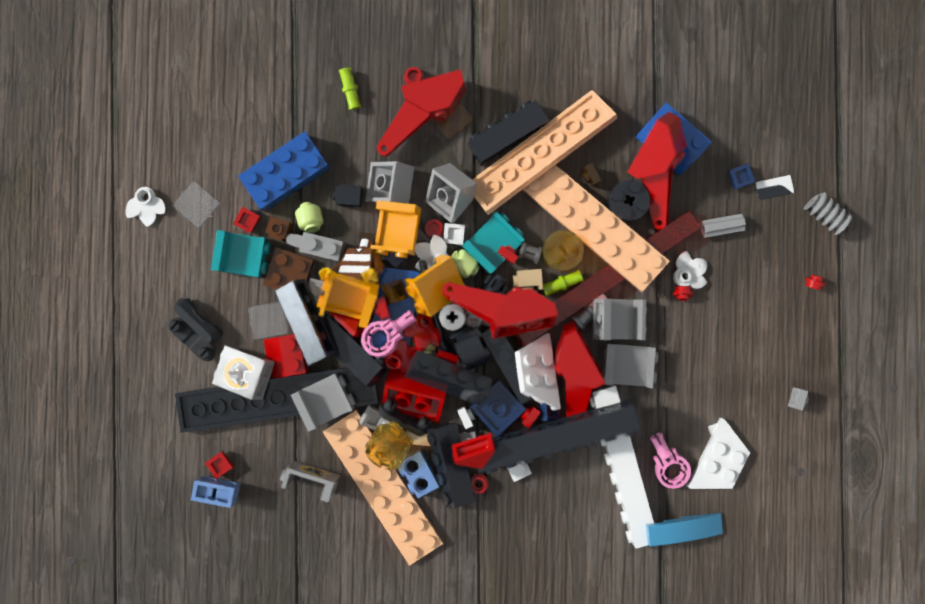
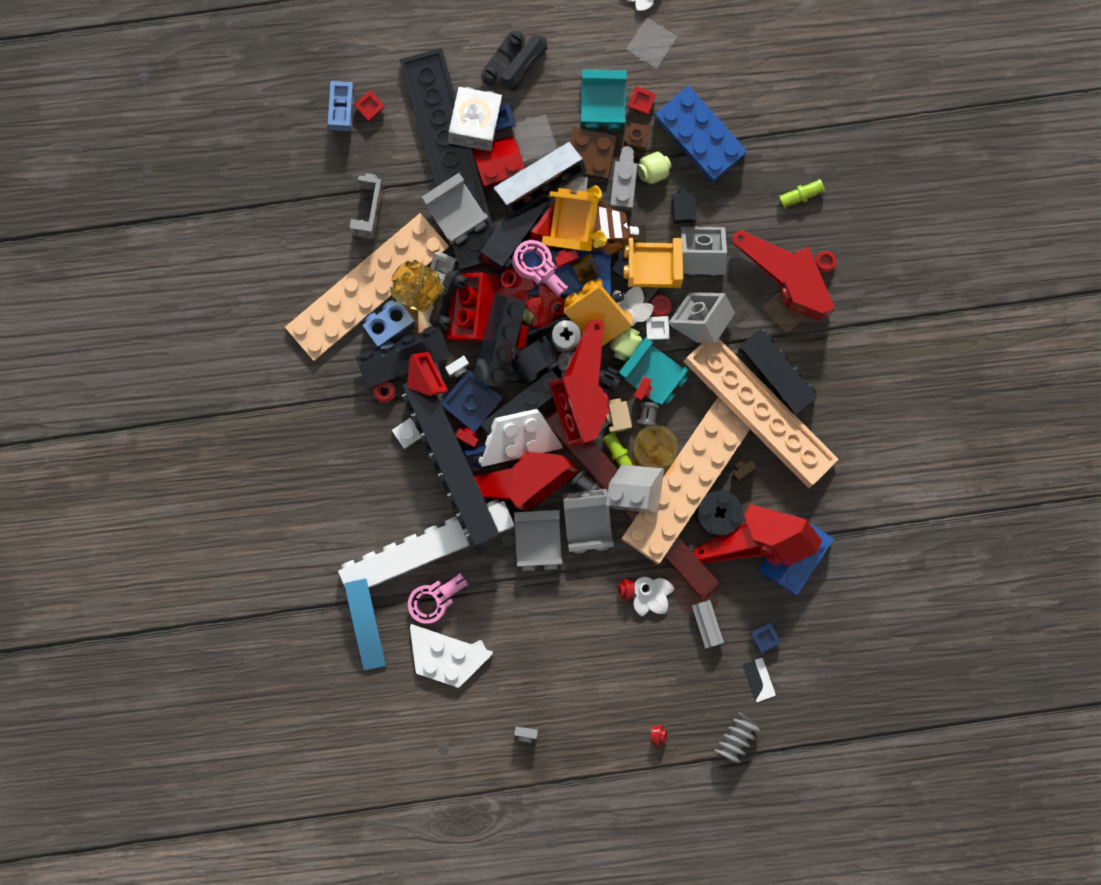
camera: 75 degrees right, 5 degrees down
none -> dark blue plate [495,104,517,133]
none -> light grey slope [606,465,664,514]

